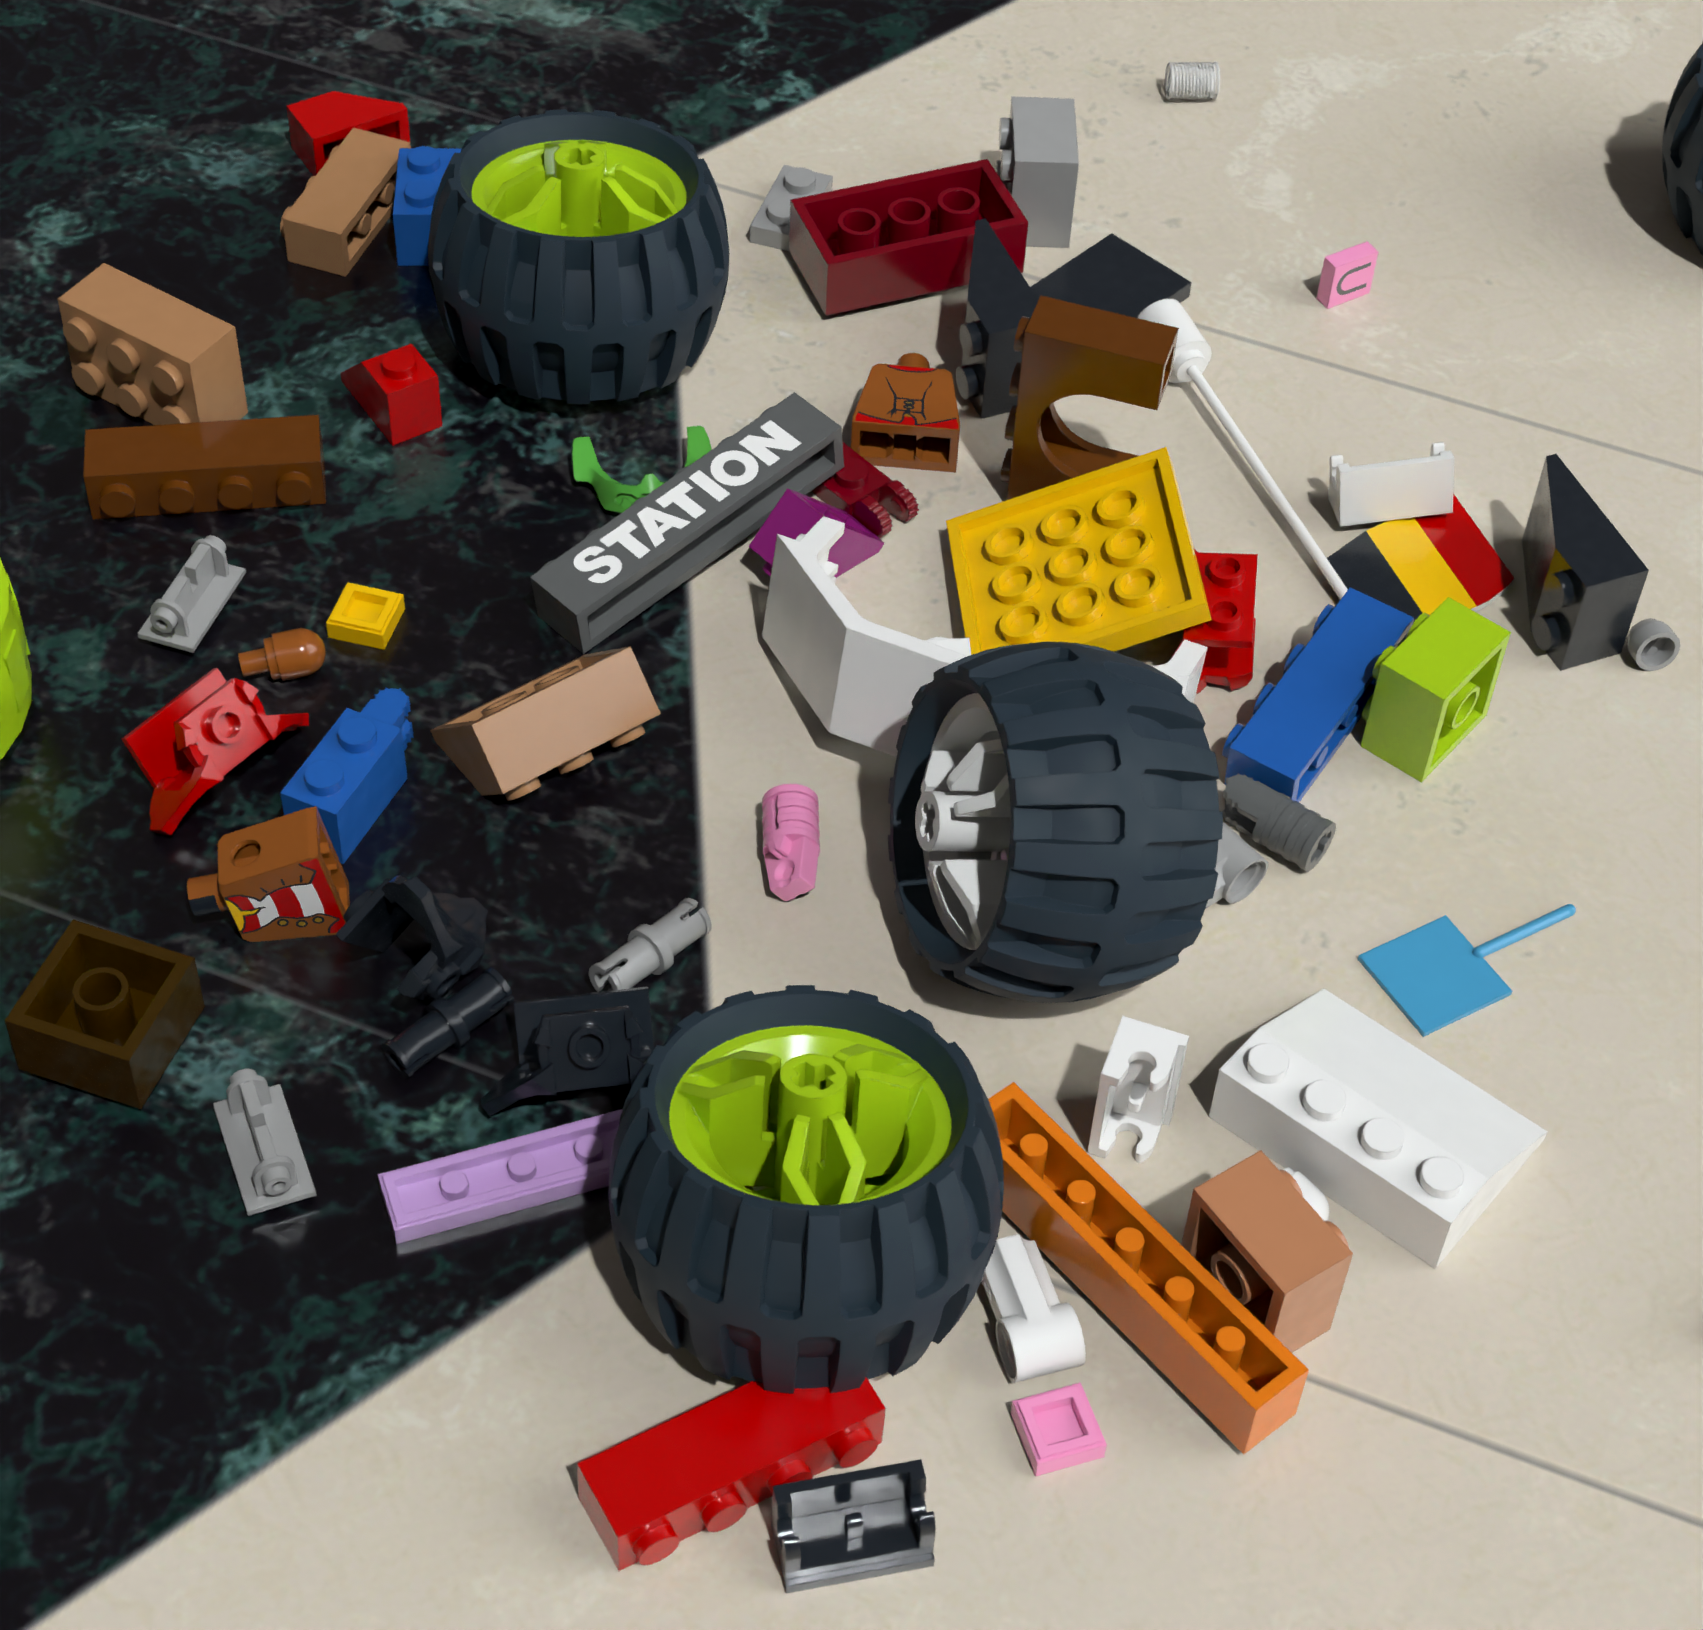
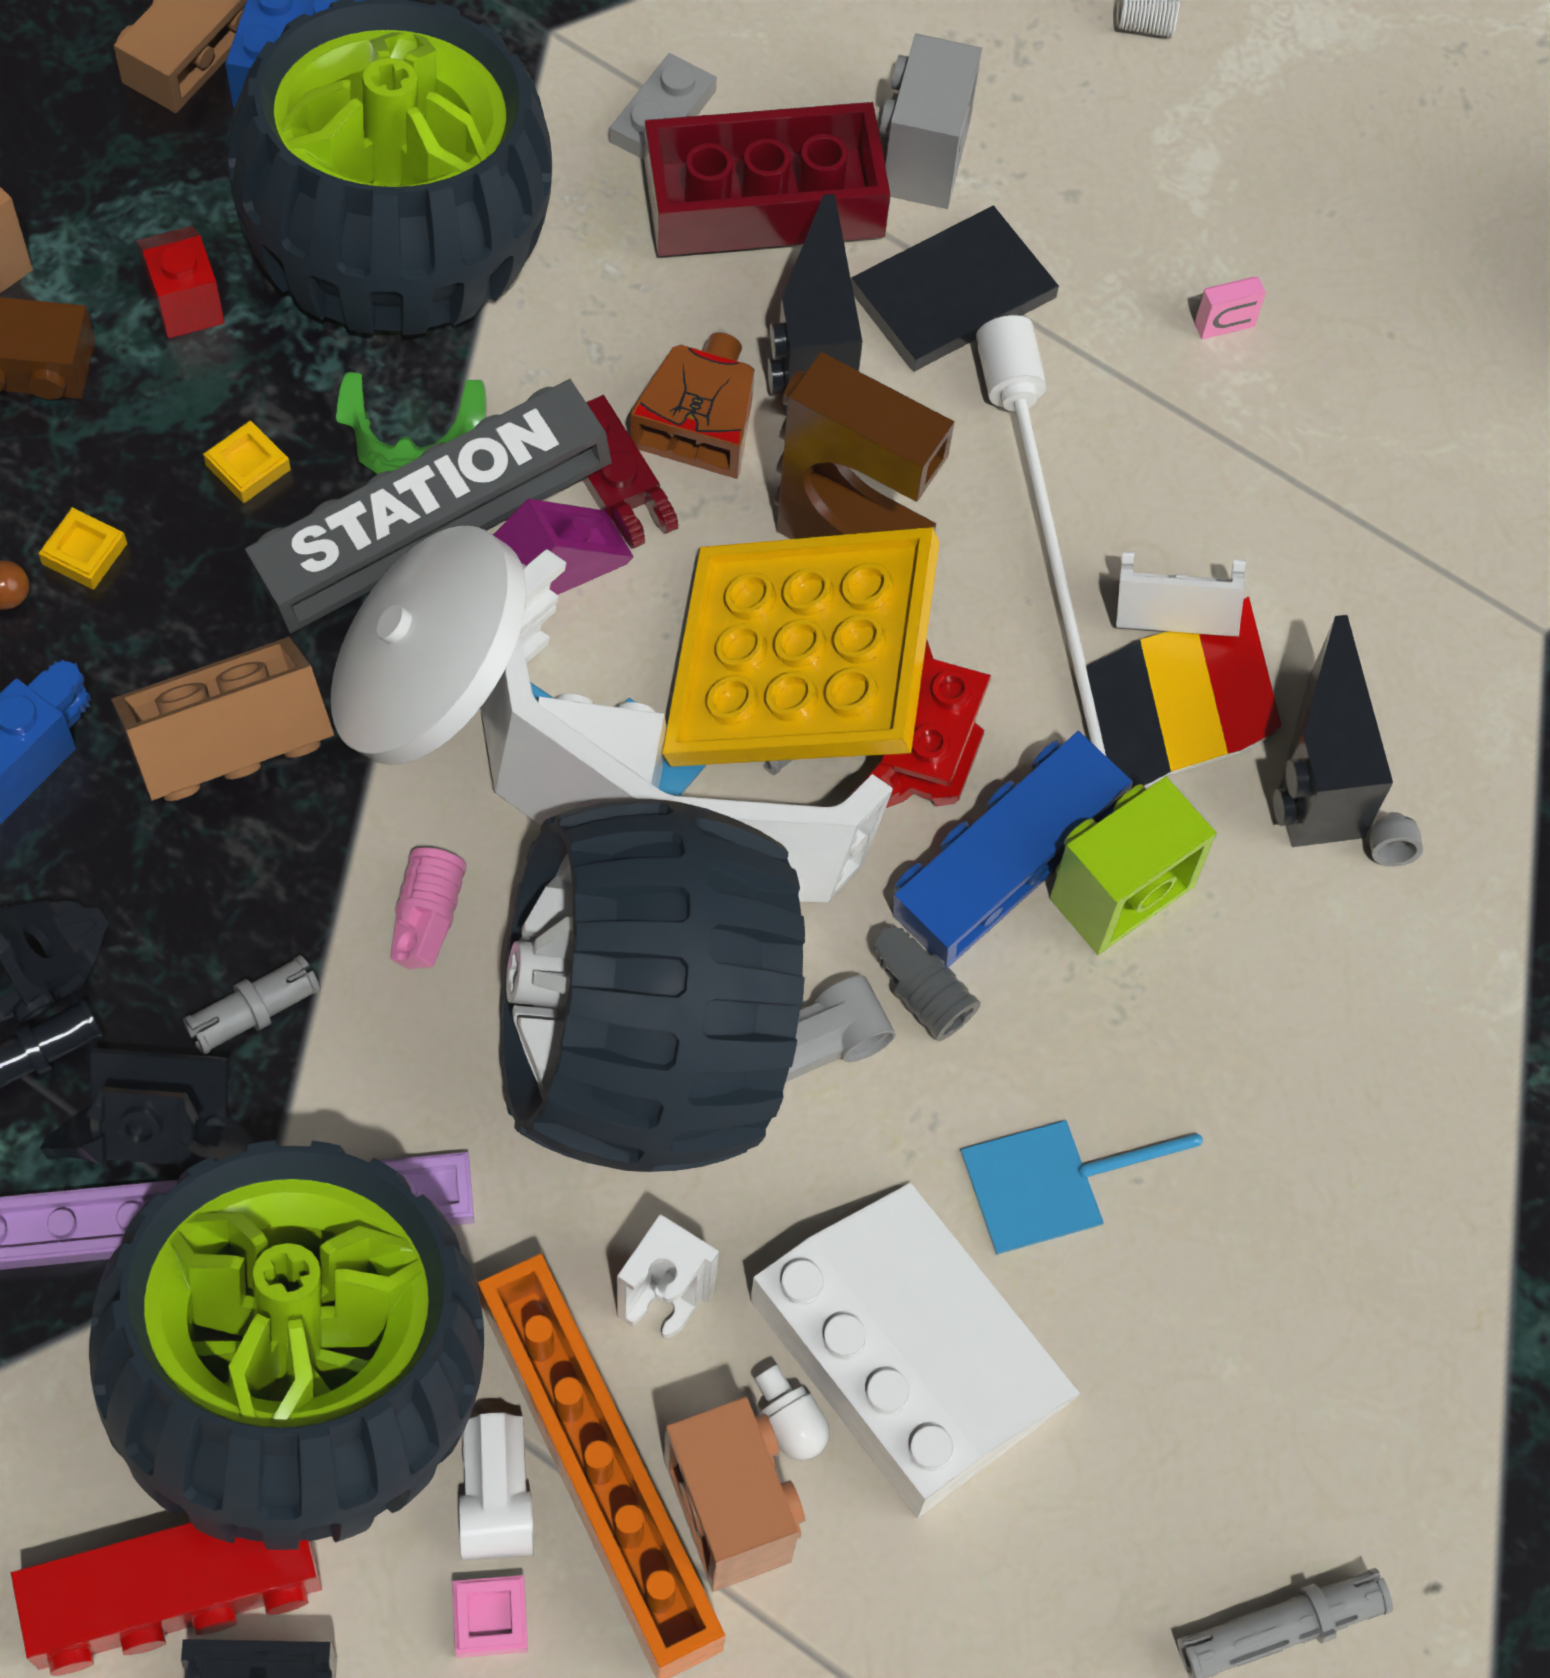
camera: 10 degrees right, 15 degrees up
none -> yellow tile [203,420,291,504]
none -> white dish [331,526,526,765]

